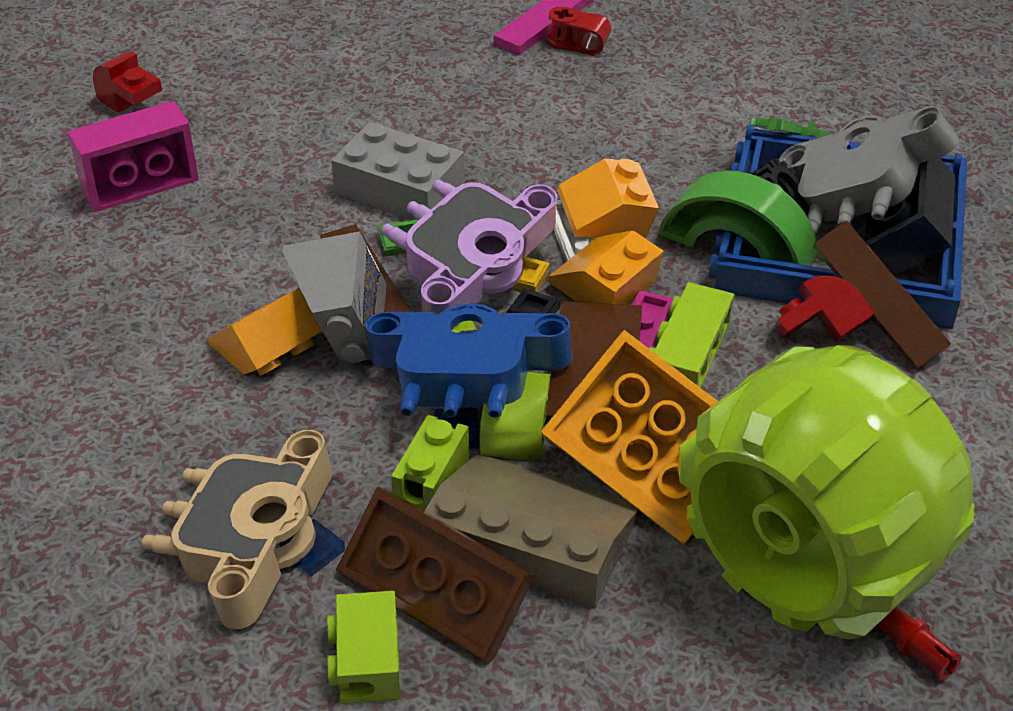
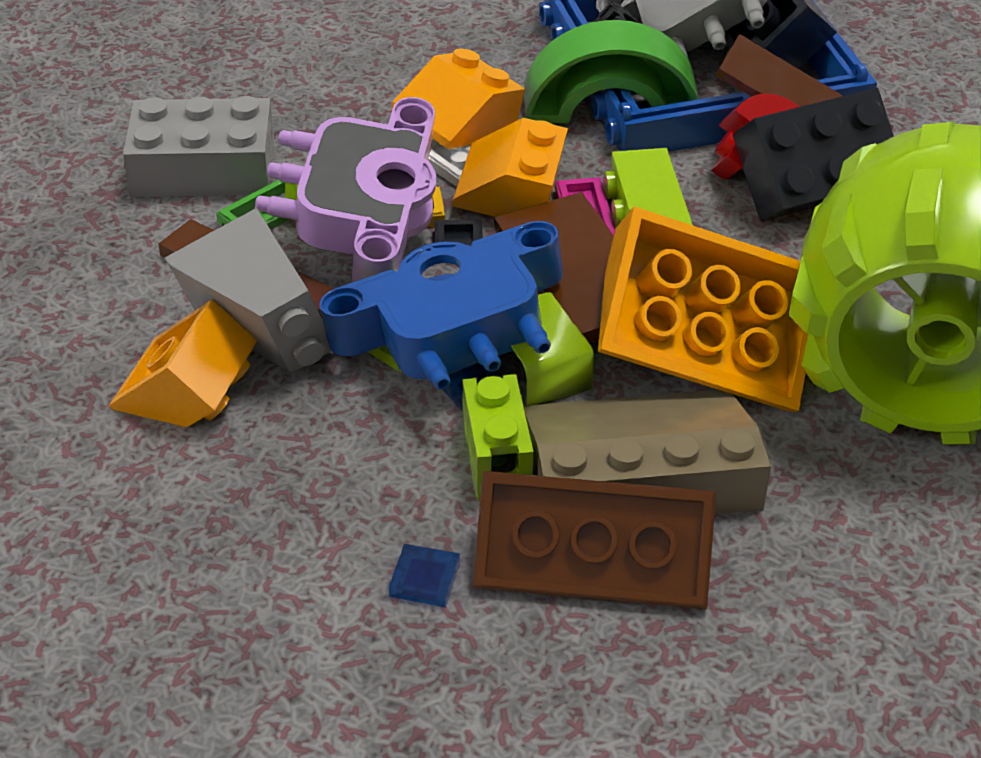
camera: 30 degrees left, 0 degrees up
tan piece [141,430,333,629] -> none
lime brick [327,591,401,704] -> none
none -> black brick [732,88,894,221]

